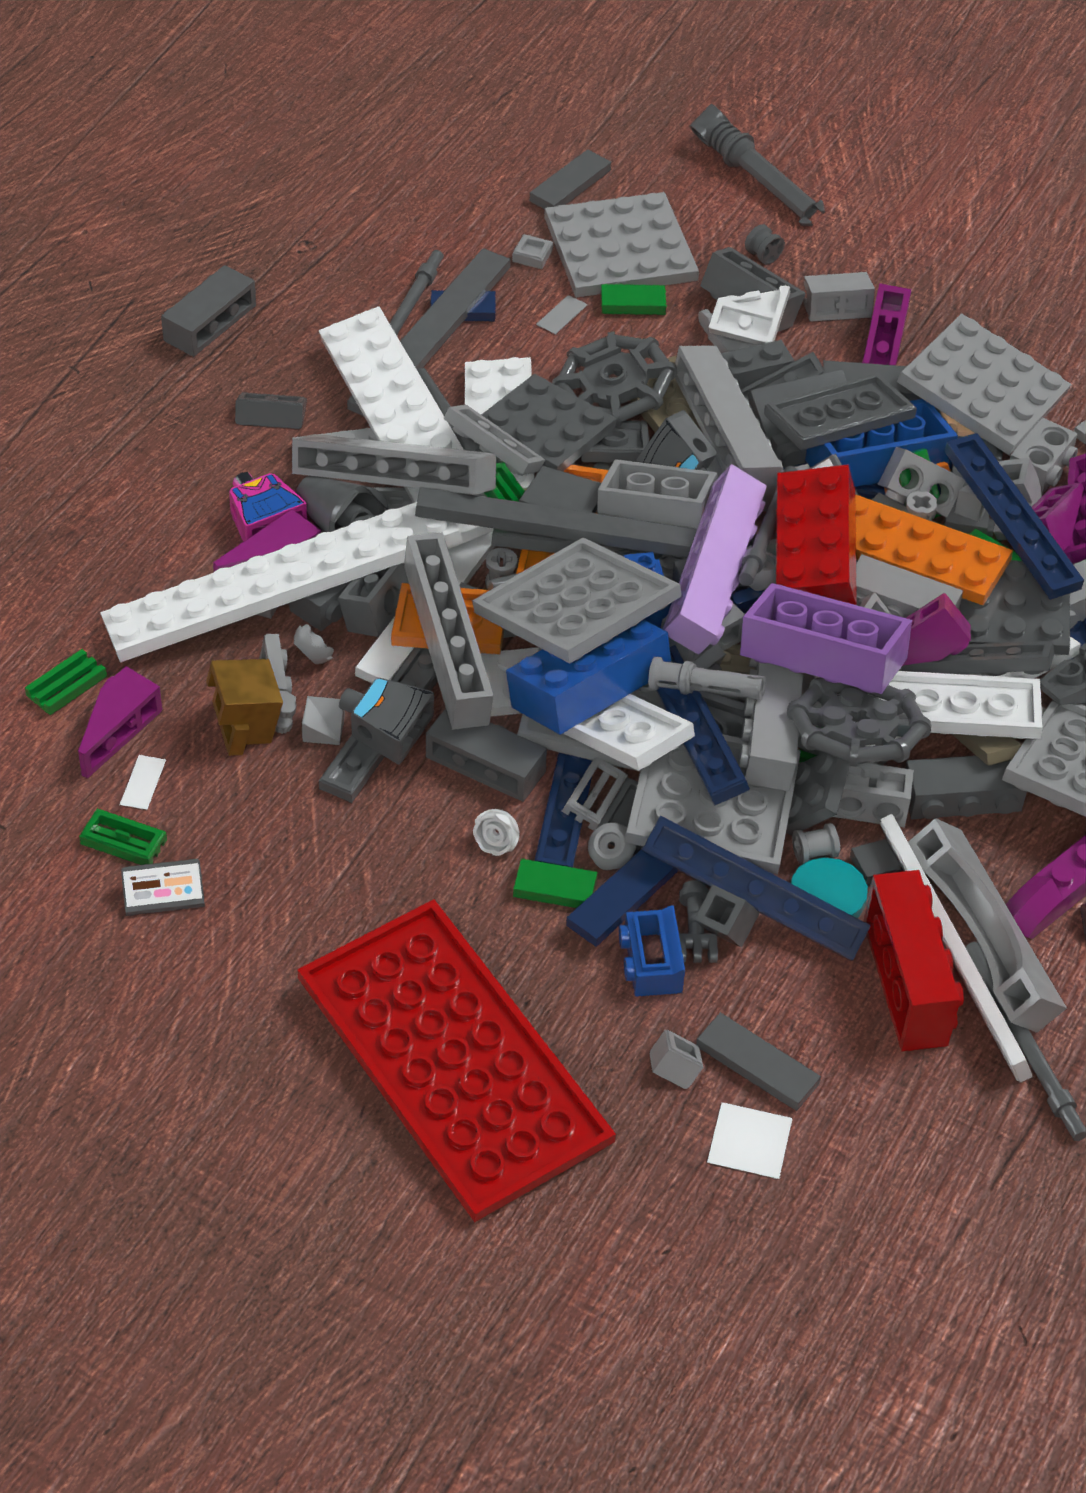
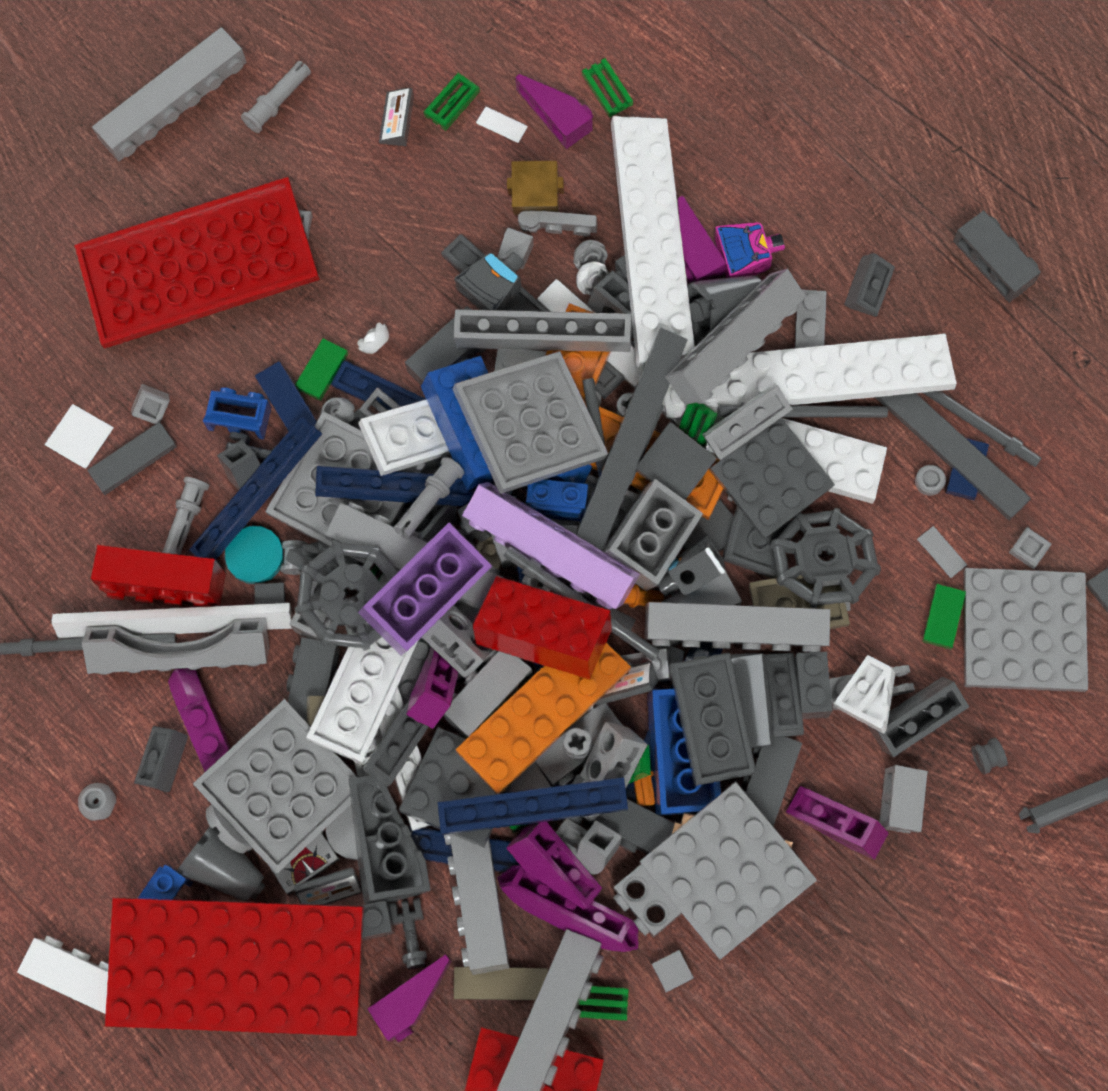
camera: 115 degrees right, 25 degrees up
none -> light grey brick [92,27,247,162]
none -> light grey pin [162,477,210,555]
none -> light grey pin [241,61,311,133]
none -> white plate [576,261,609,295]
none -> light grey tile [915,465,946,496]

